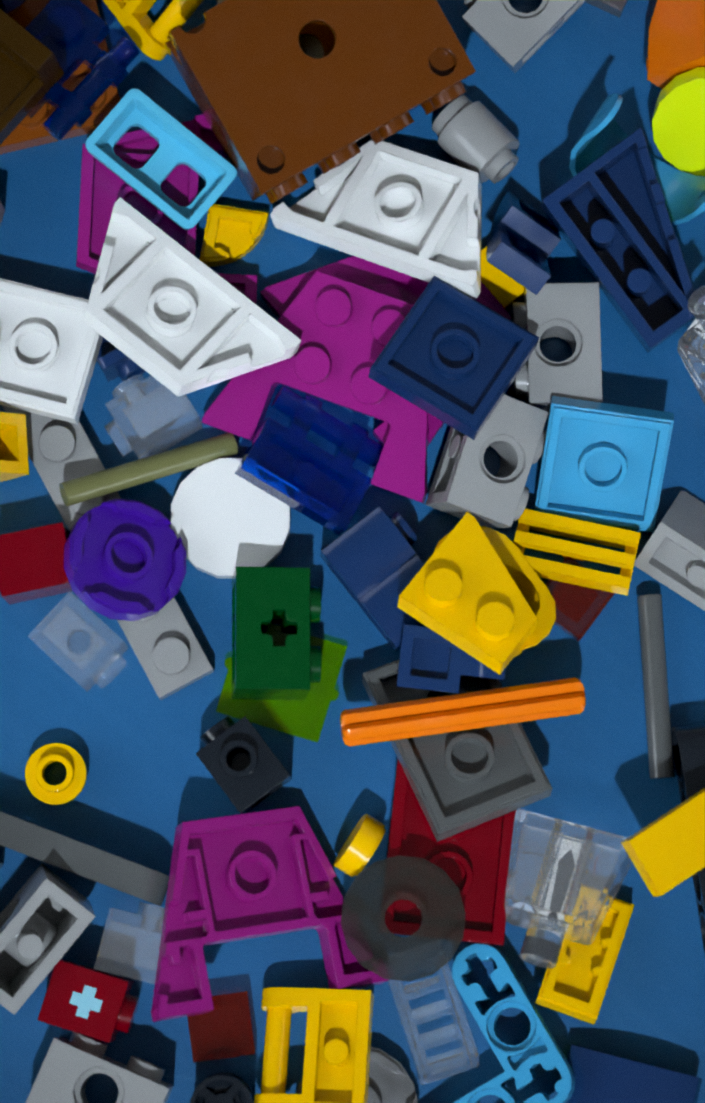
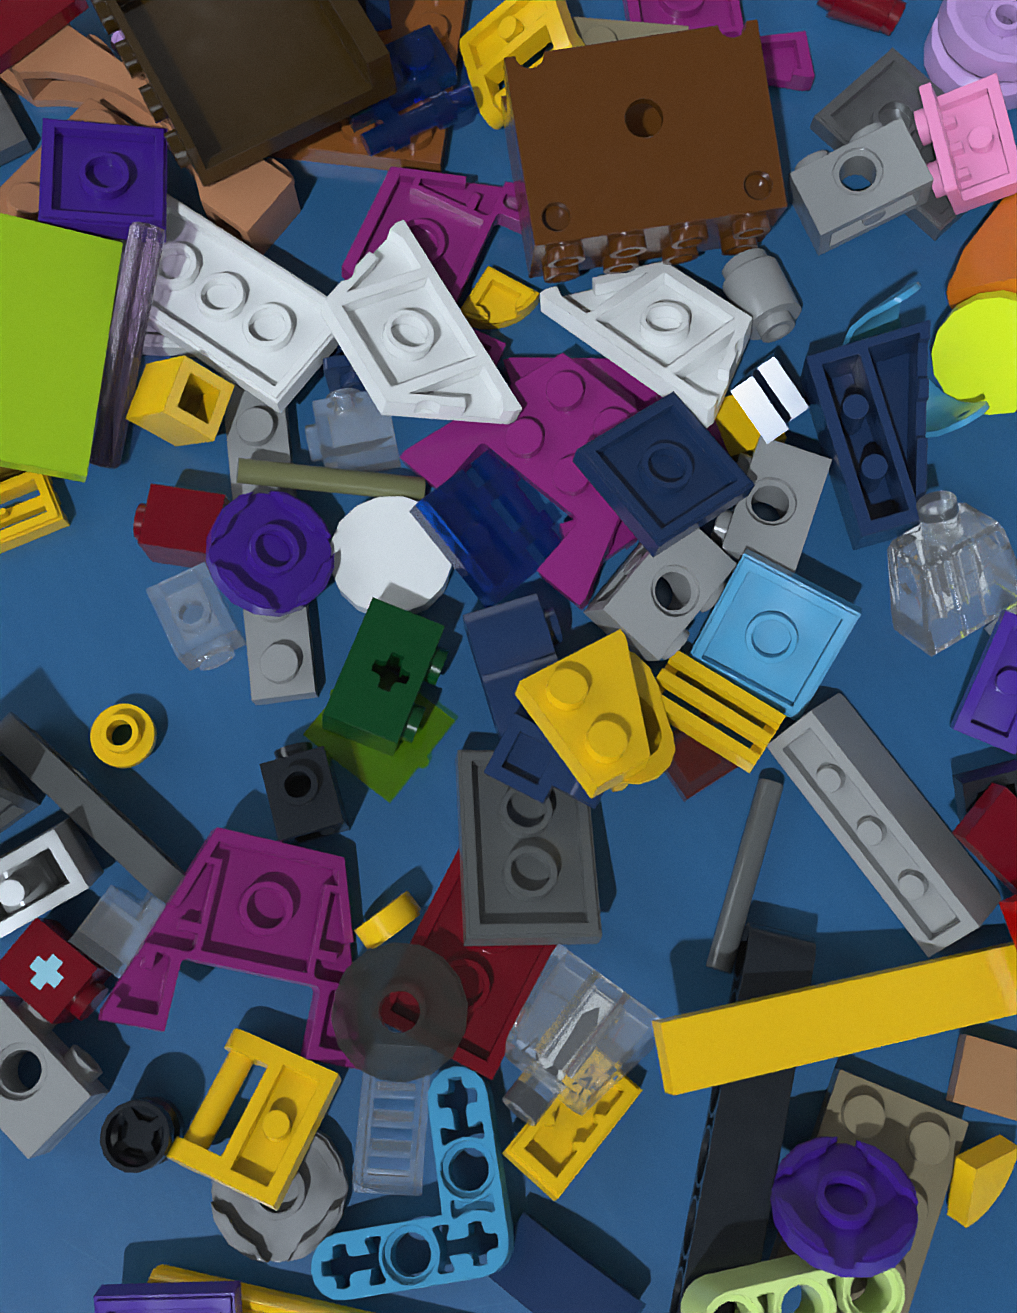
camera: 20 degrees right, 5 degrees down
medium azure piece [85,89,237,230] -> none
clear red tile [188,991,256,1063] -> none
orange axle [340,677,586,746] -> none

